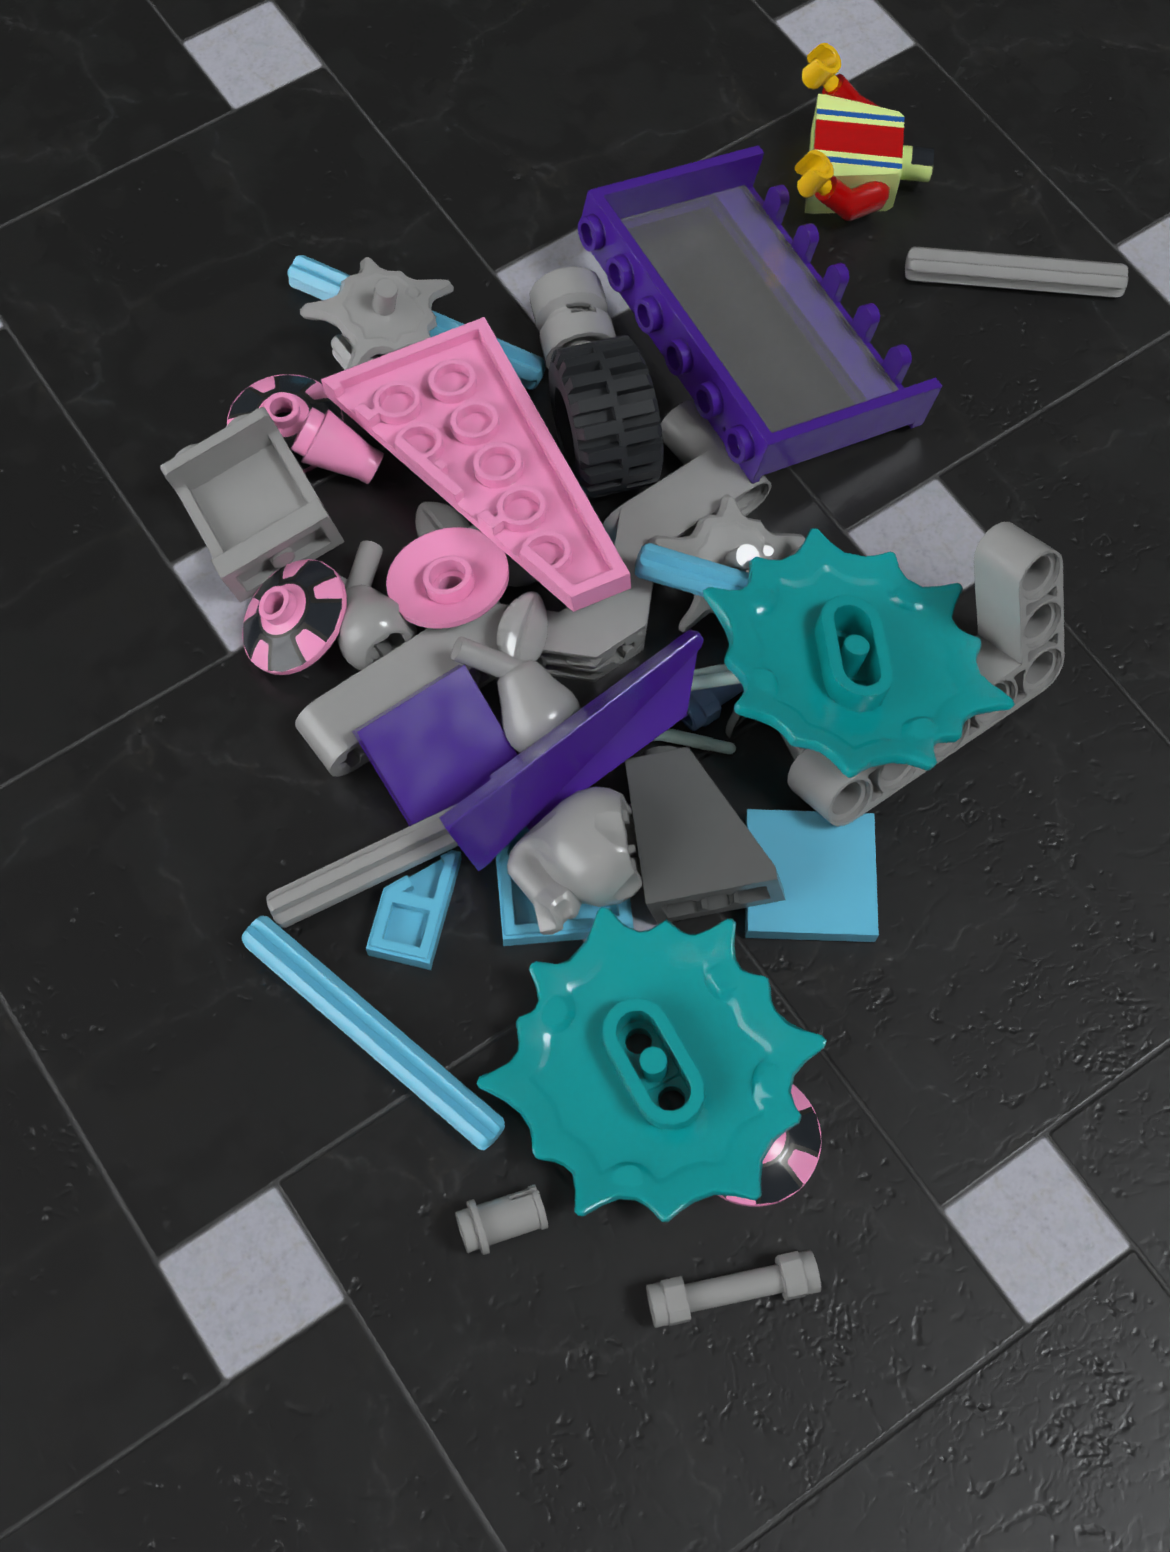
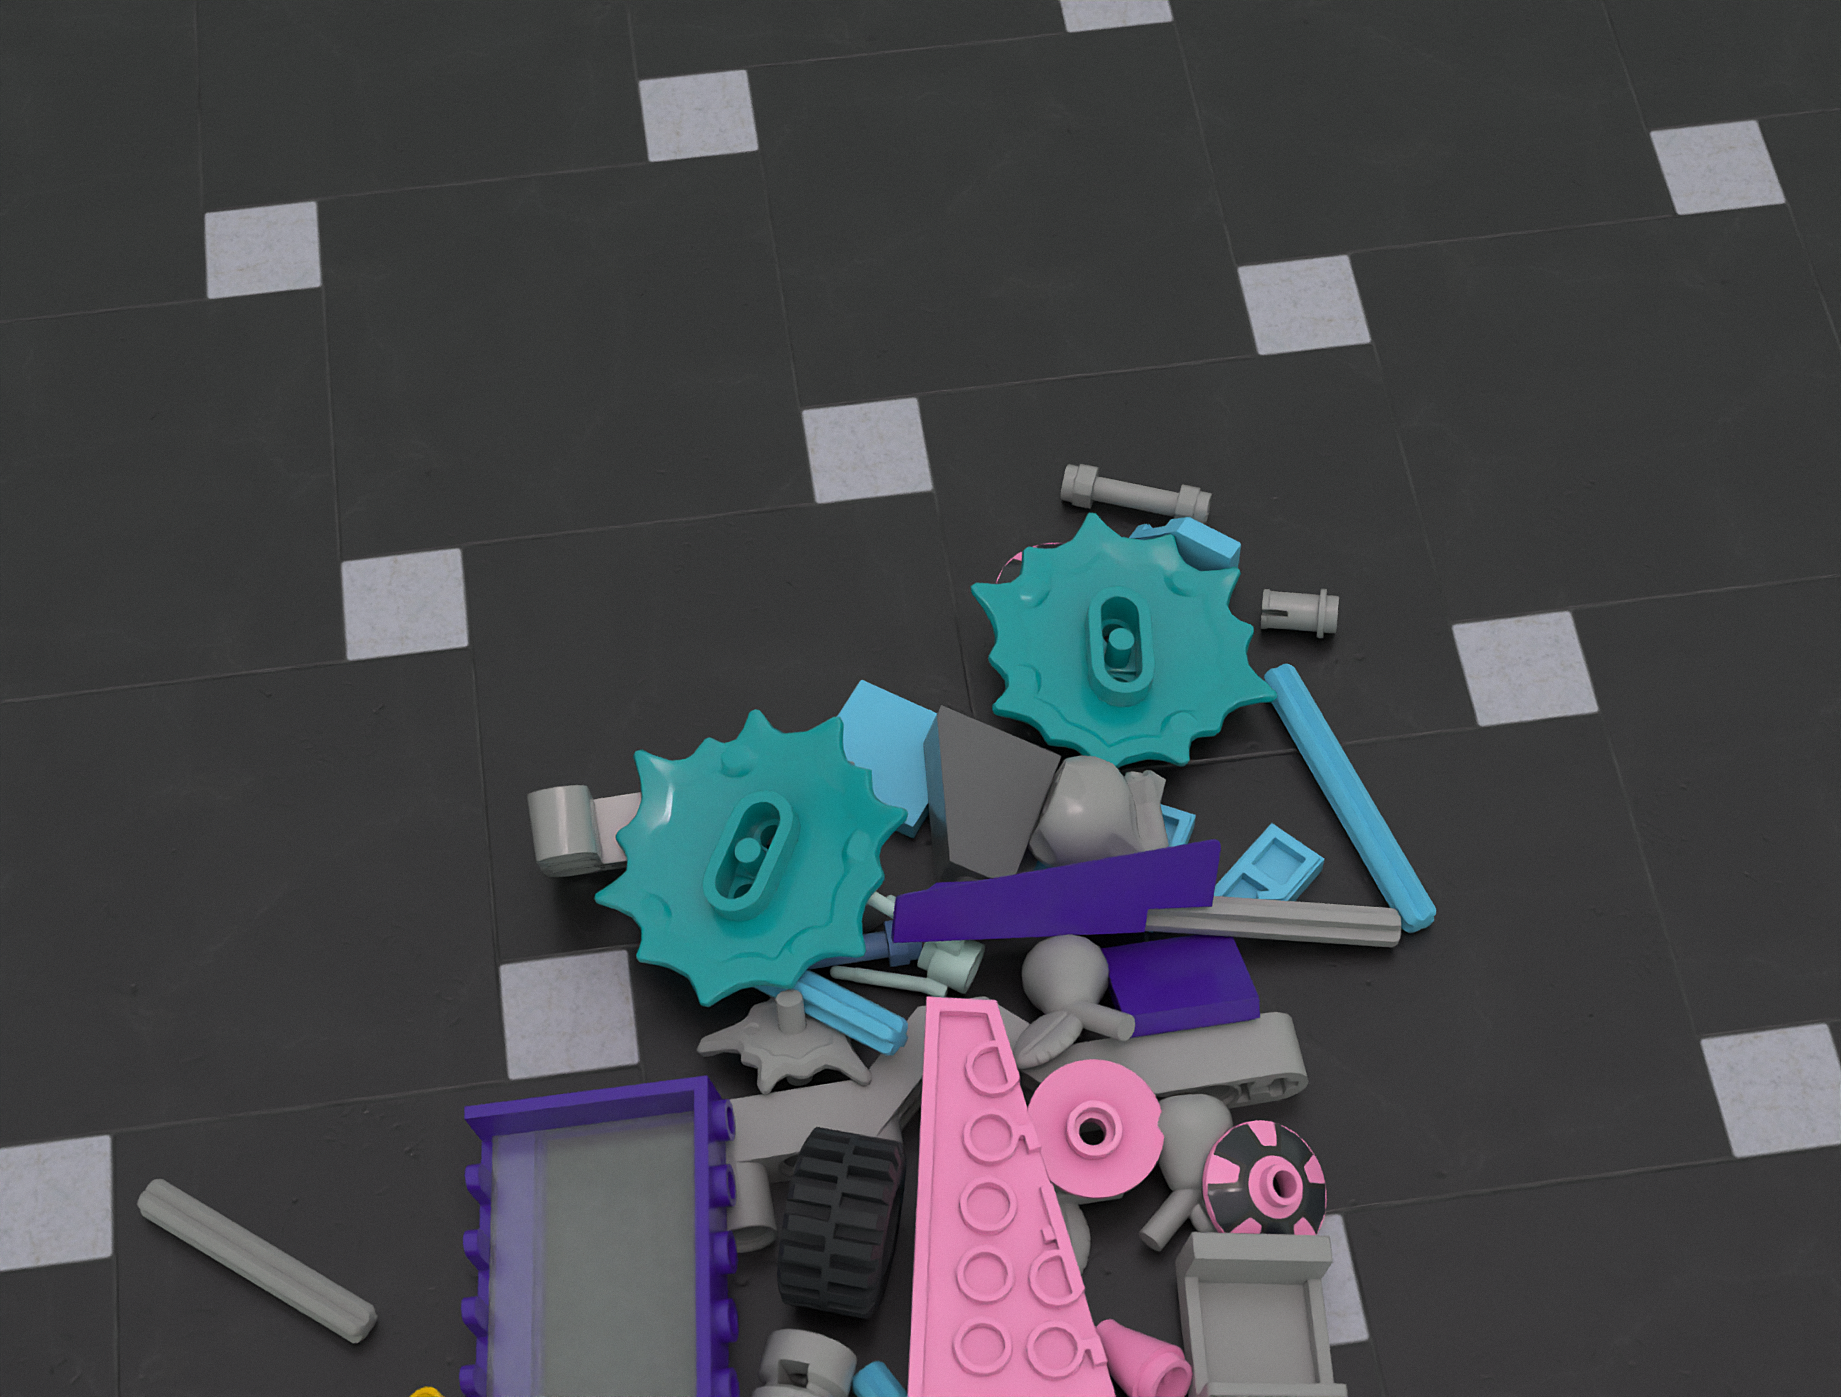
camera: 150 degrees left, 10 degrees down
none -> medium azure tile [1129,517,1241,571]

